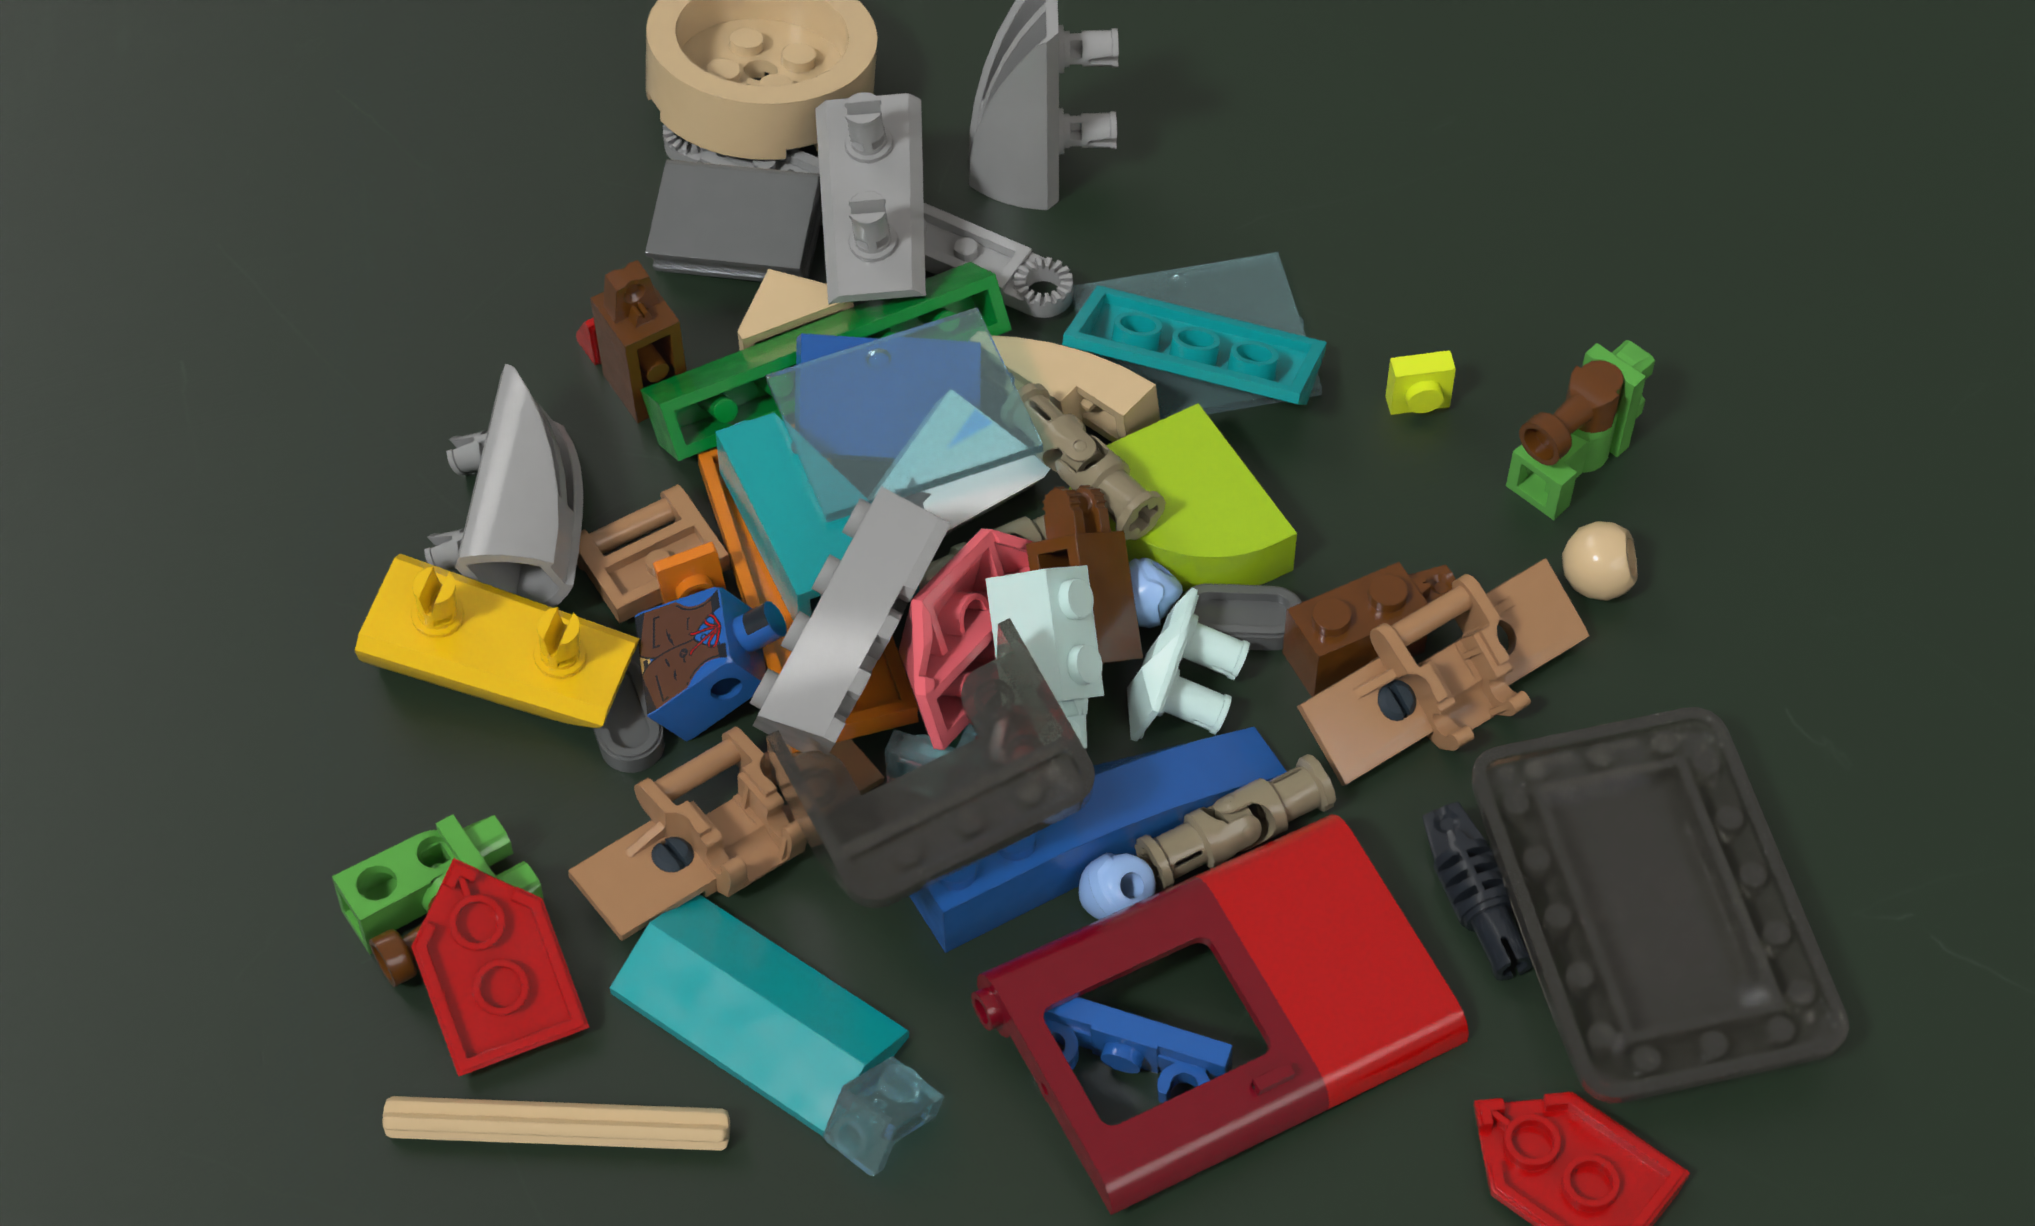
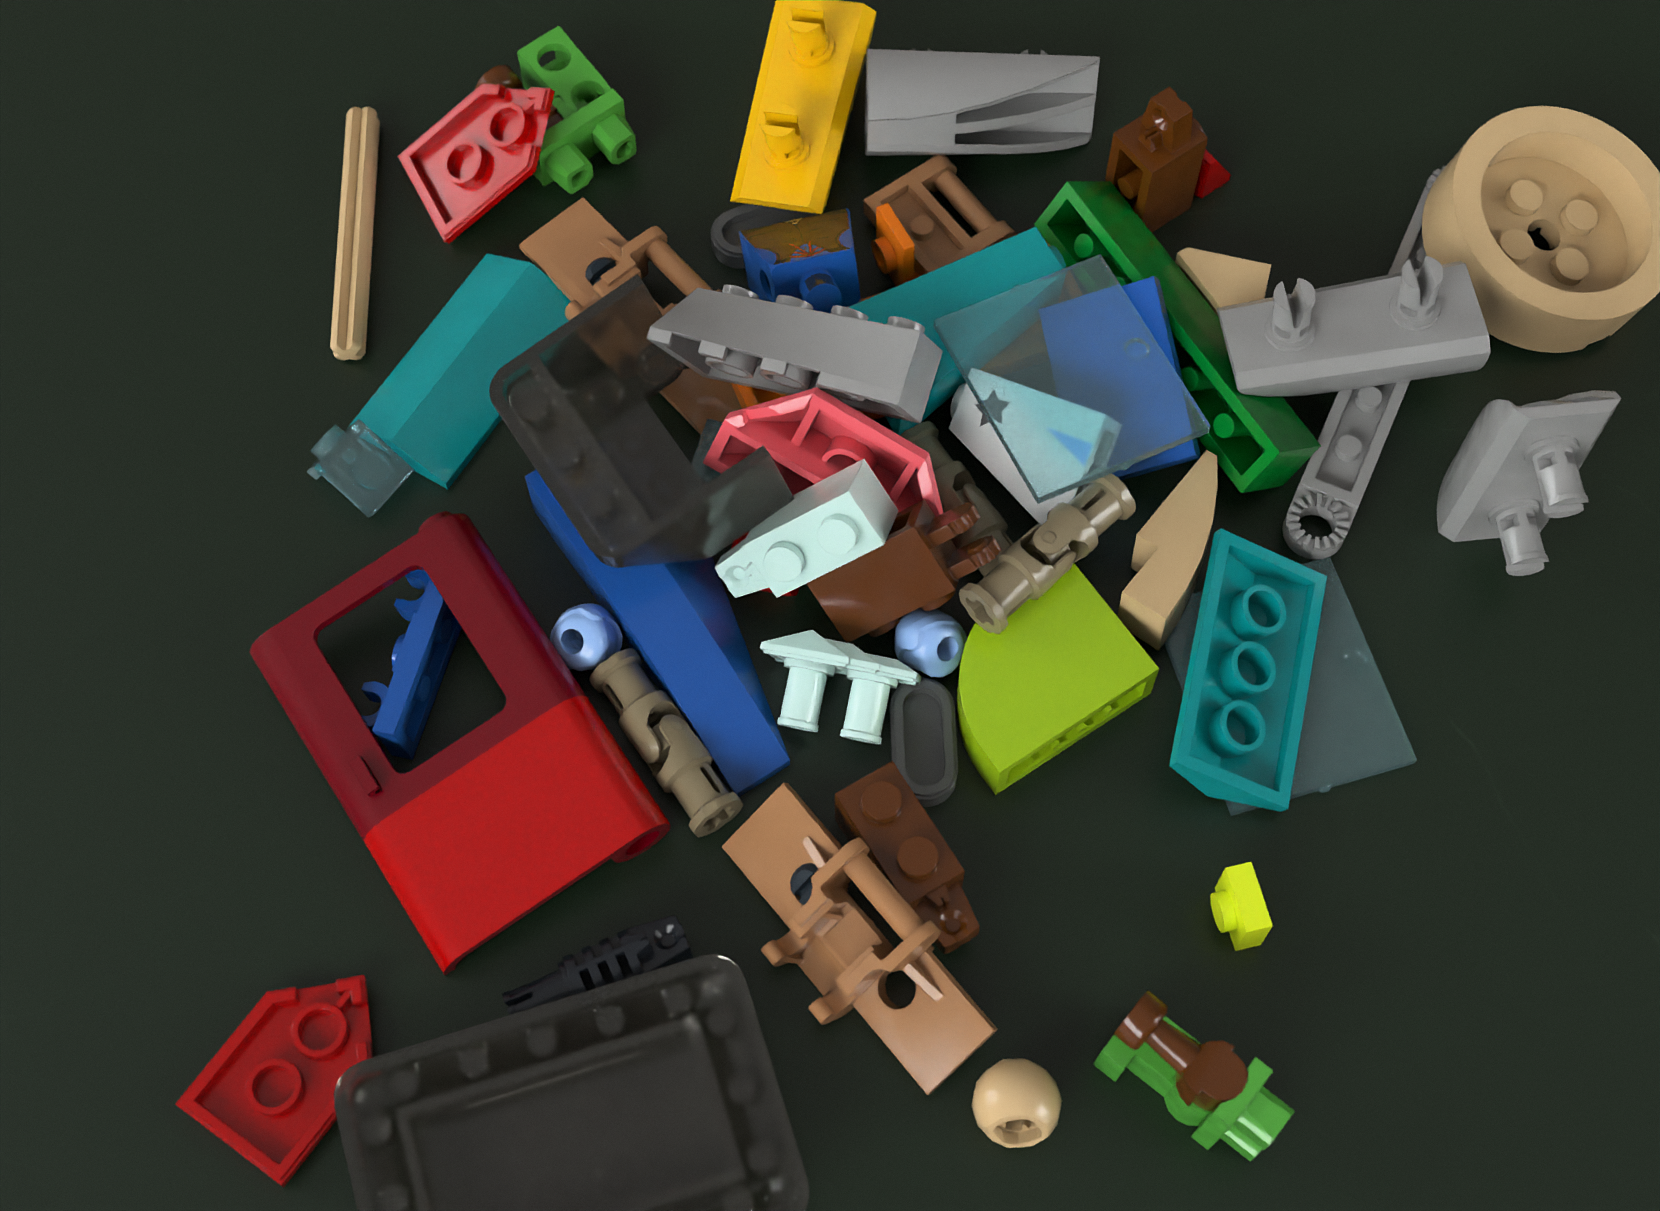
camera: 85 degrees right, 10 degrees up
dark grey piece [645,159,822,282] -> none

